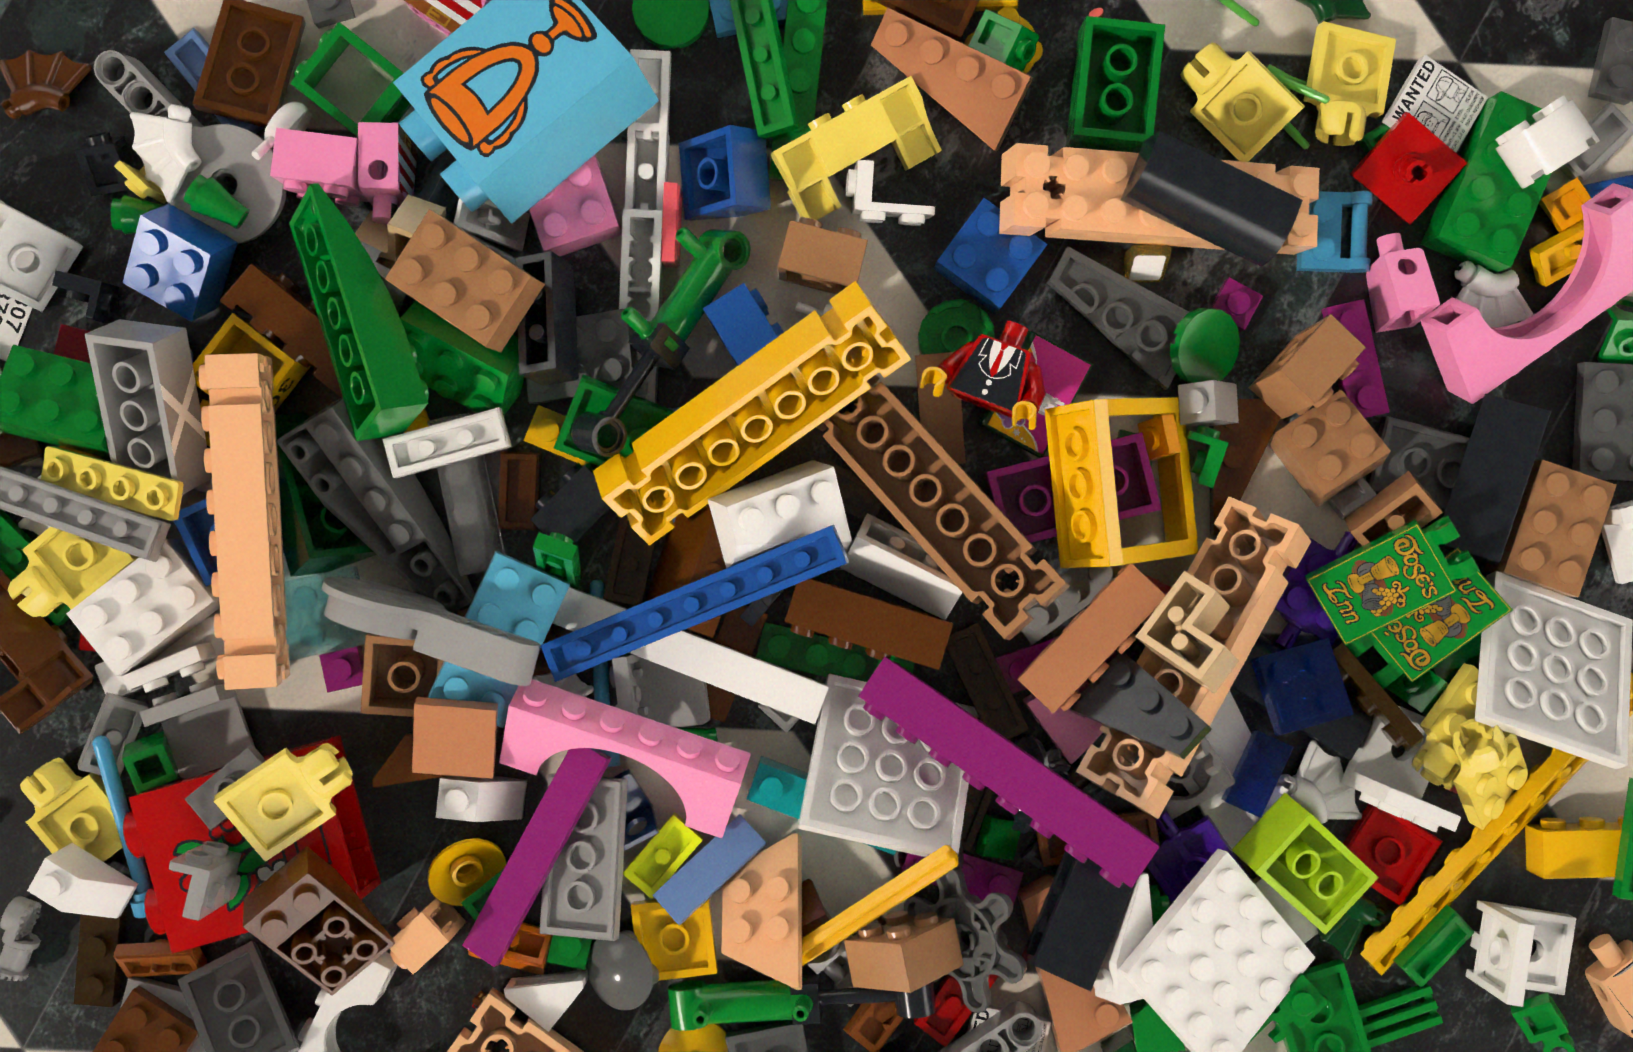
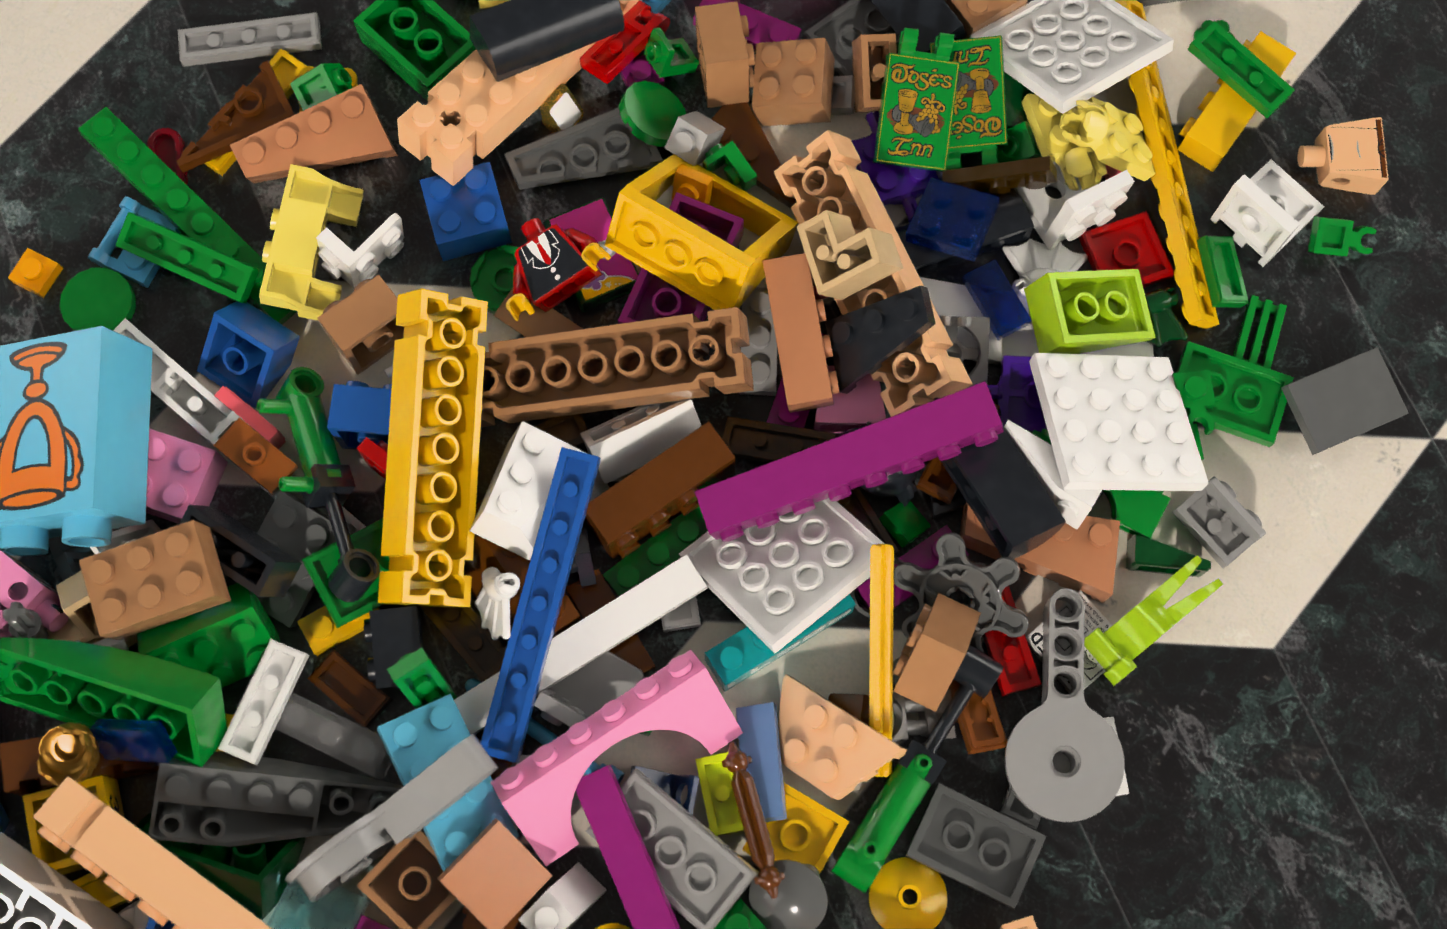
camera: 55 degrees left, 15 degrees down
none -> dark grey axle [2,602,49,639]
none -> pearl gold hair [37,722,100,787]
none -> clear blue plate [90,719,177,763]
none -> dark orange plate [213,417,299,496]
none -> red plate [357,437,388,480]
none -> white arm [474,567,520,640]
none -> red plate [580,1,670,85]
none -> green bracket [644,28,699,78]
none -> reddish brown wheel [722,742,785,899]

